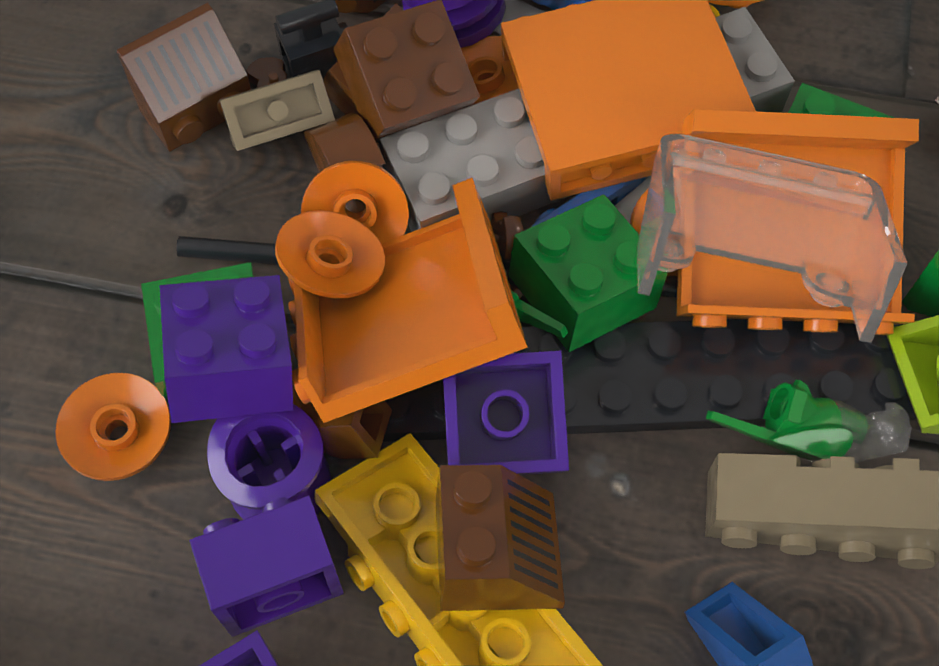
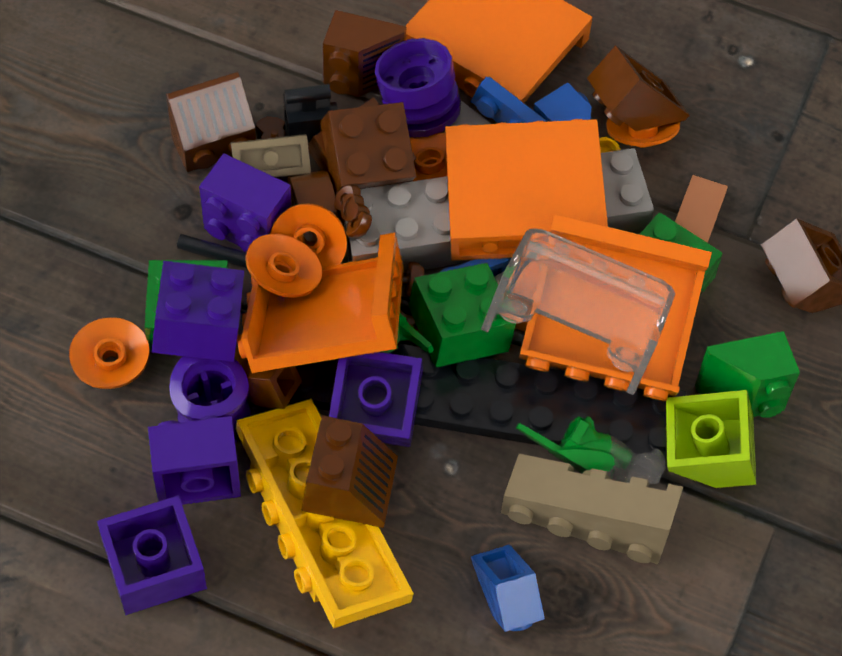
camera: 10 degrees right, 5 degrees down
none -> dark purple brick [199,153,292,252]
none -> reddish brown piece [334,185,372,238]
none -> nougat tile [675,175,728,243]

